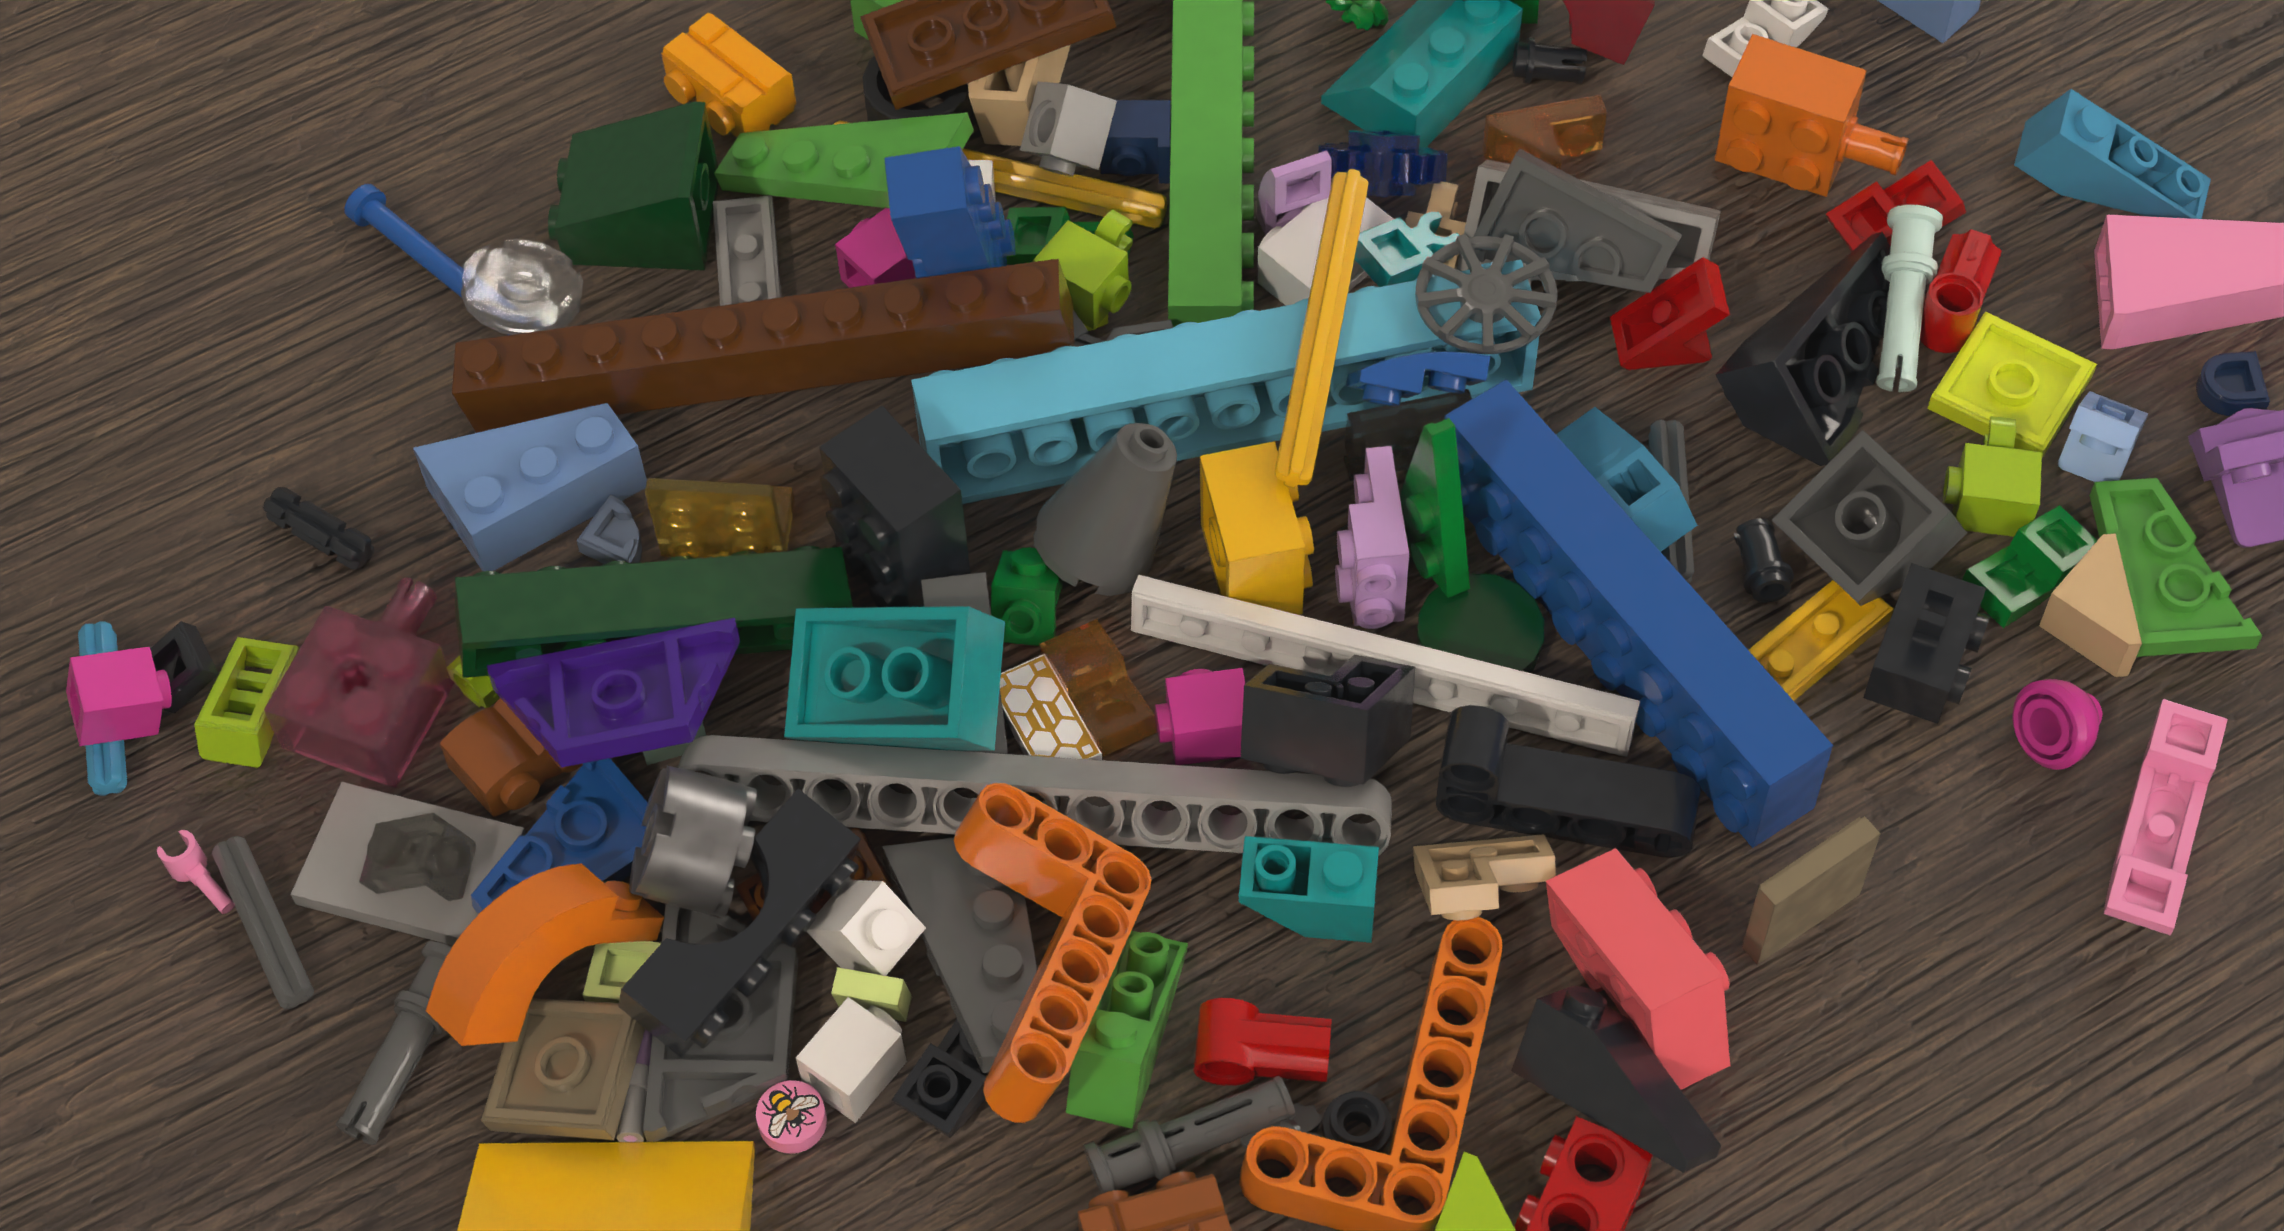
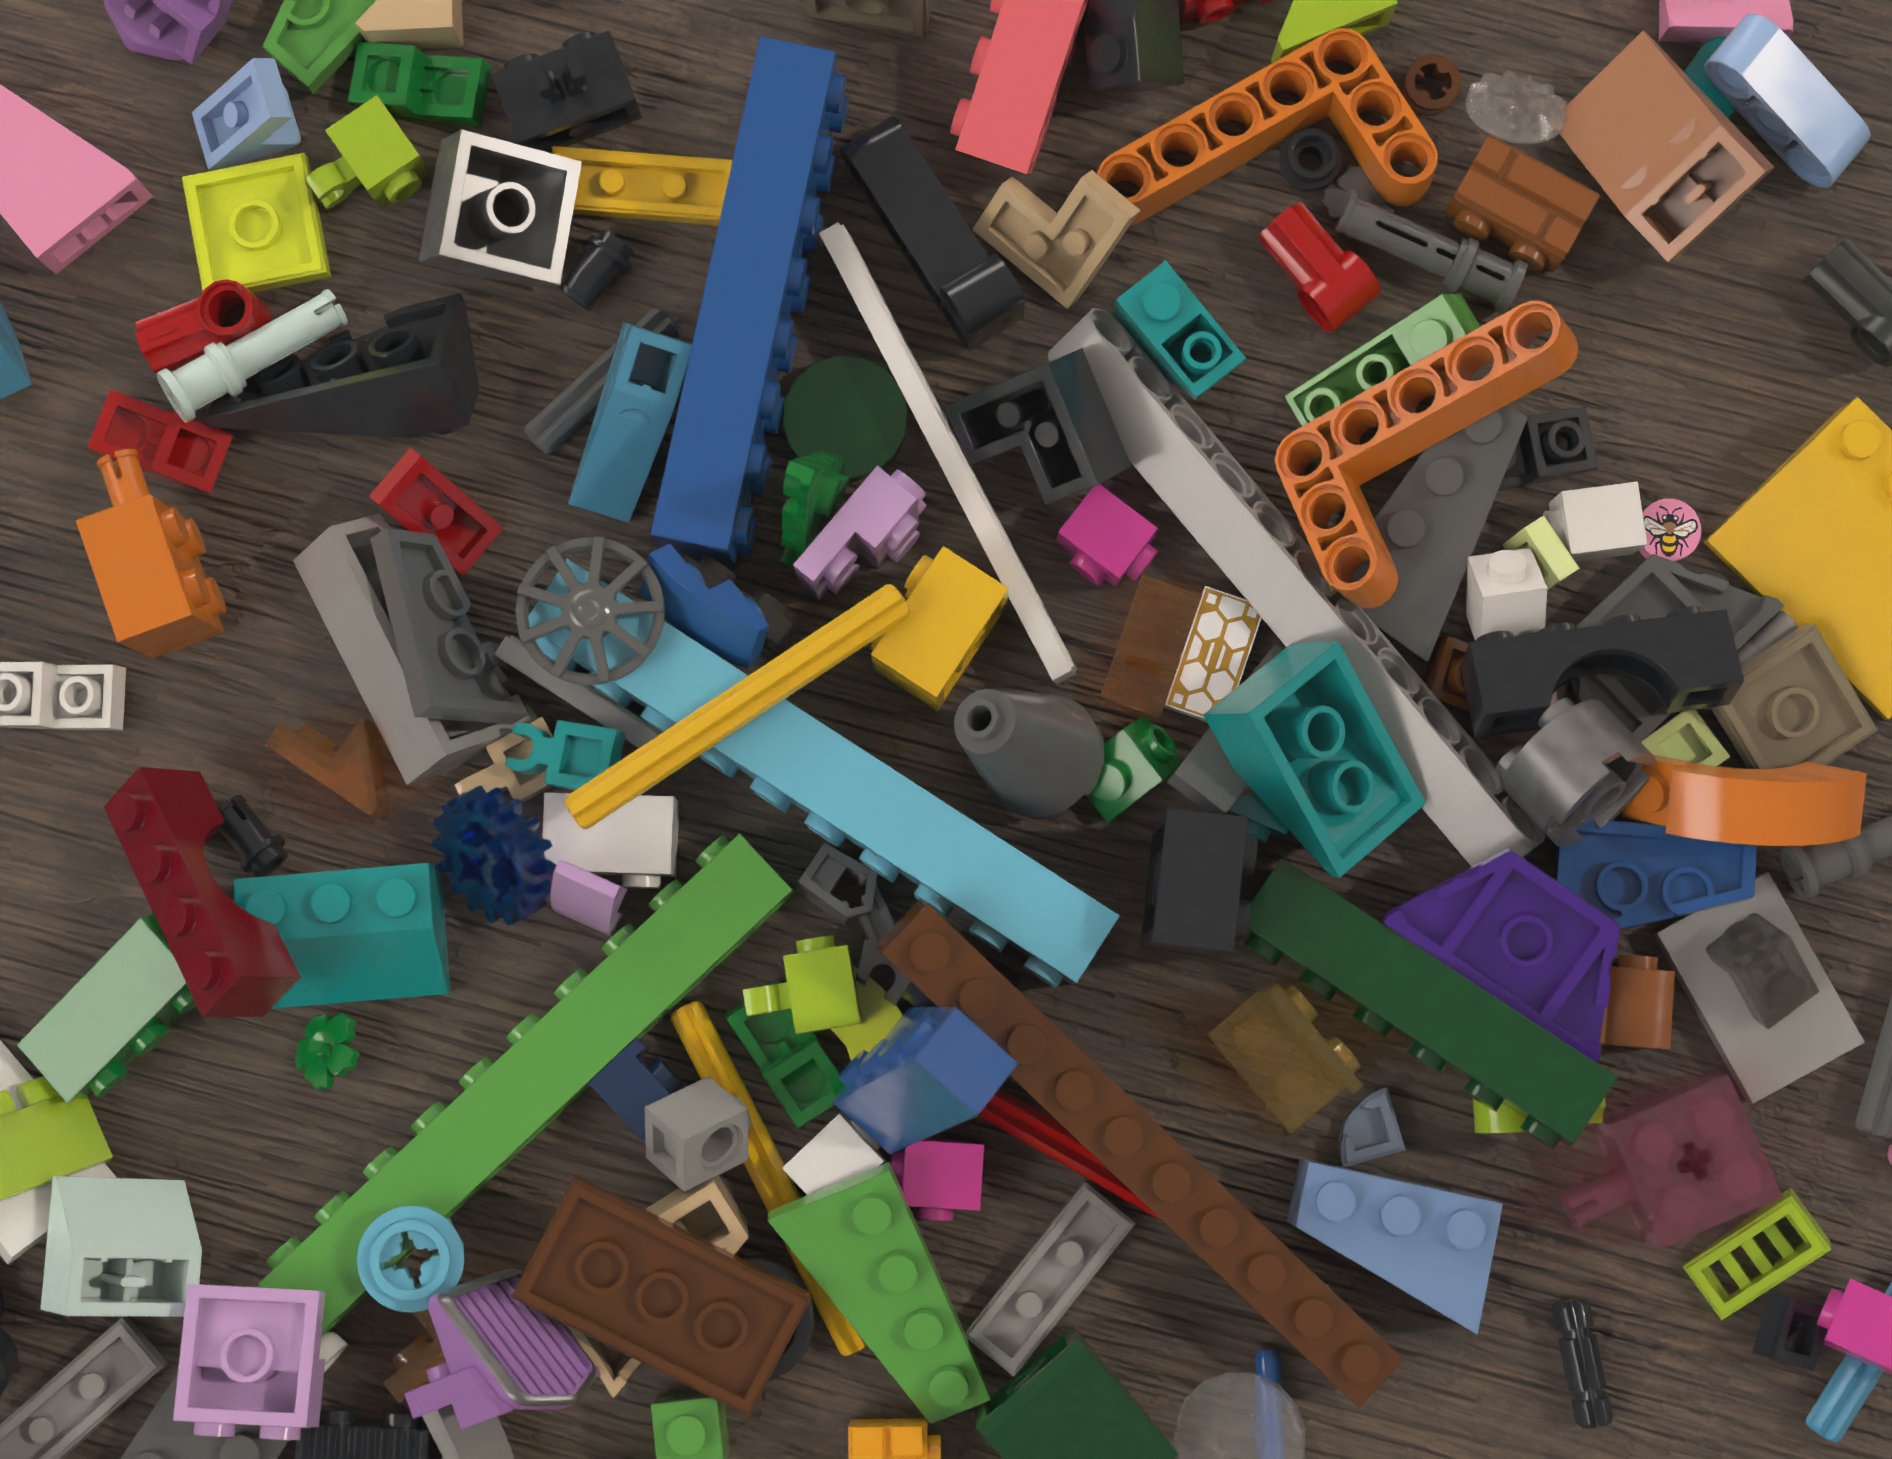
camera: 135 degrees left, 25 degrees up
dark blue tile [2196,351,2270,416] -> none

